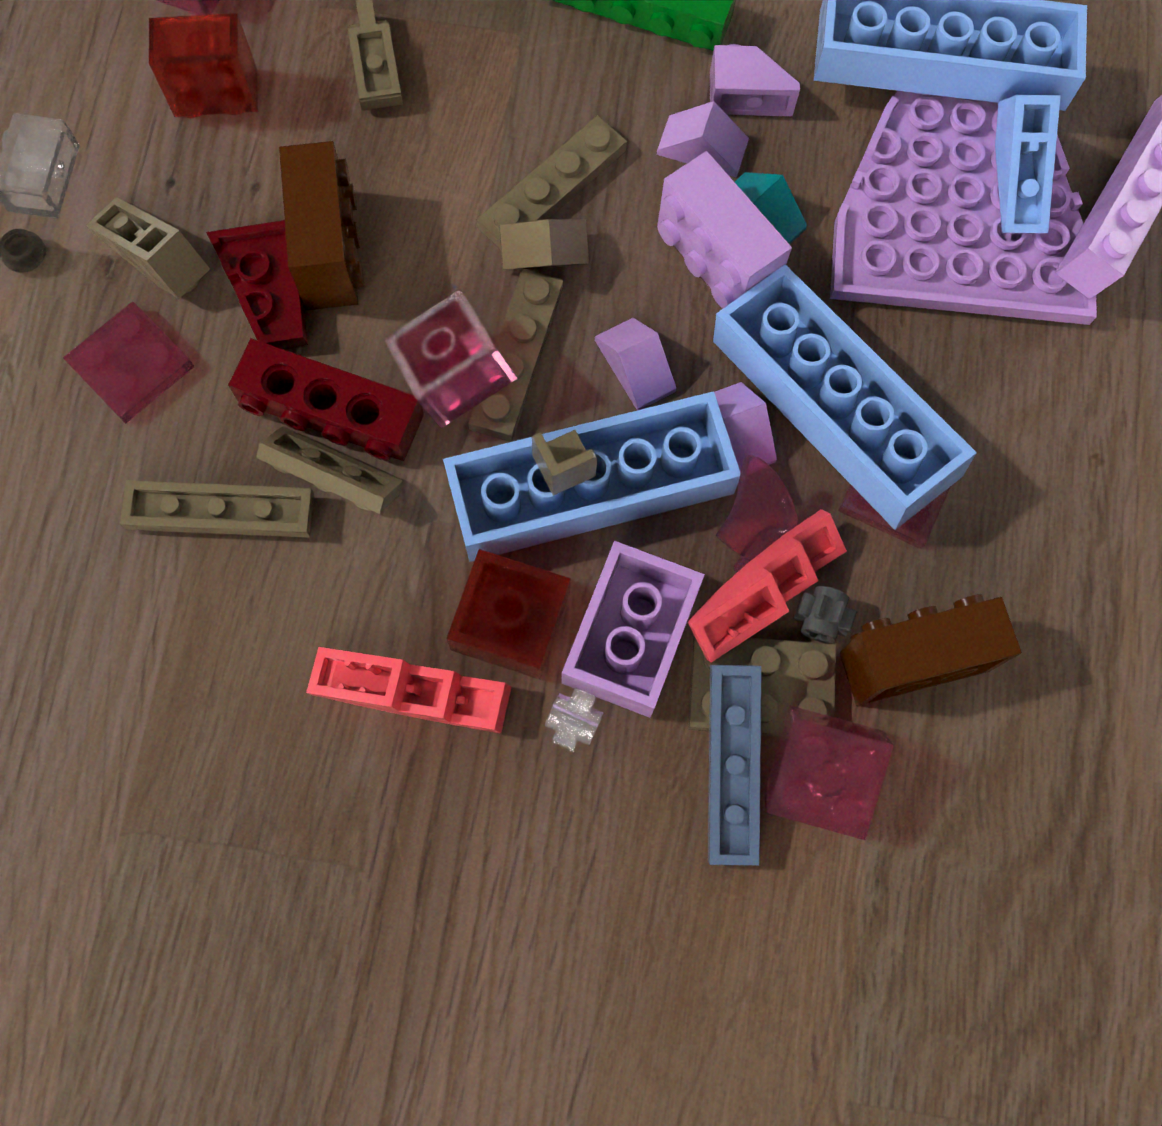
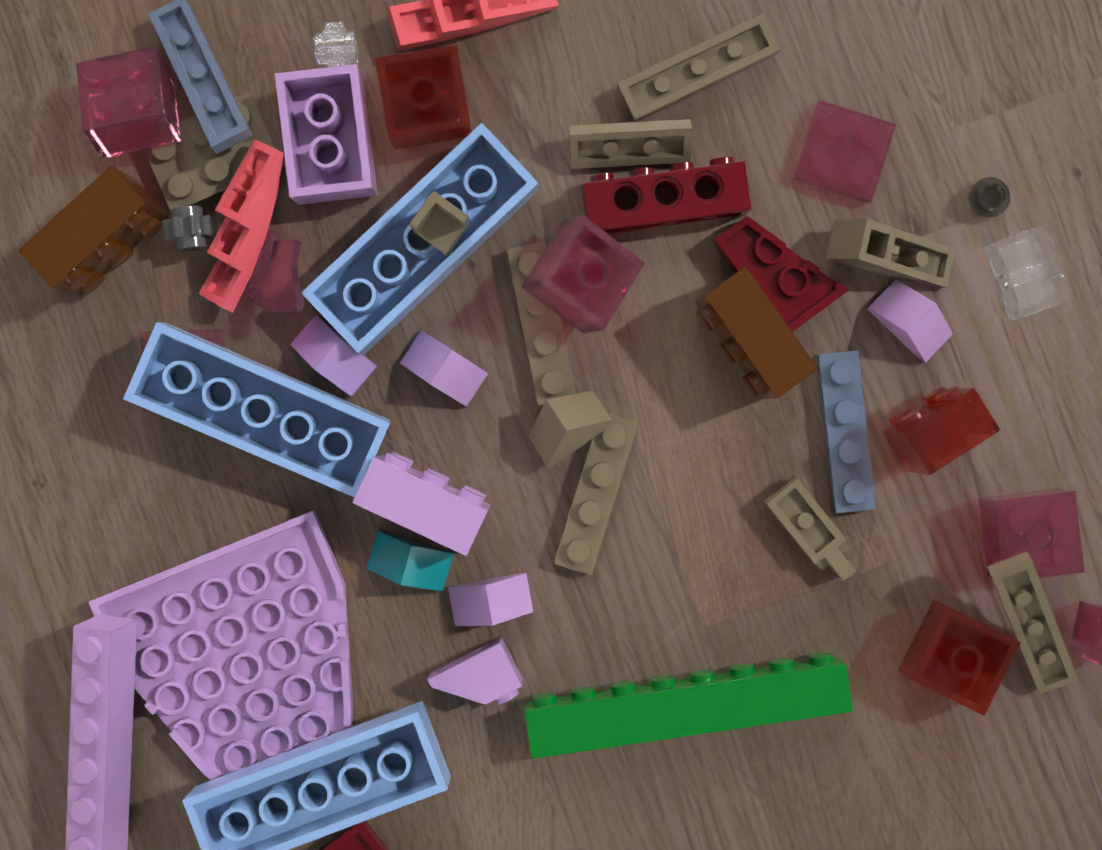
camera: 155 degrees right, 15 degrees up
light blue slope [995,95,1061,233] -> none
none -> sand blue plate [815,350,876,514]
none -> lavender slope [867,279,953,363]

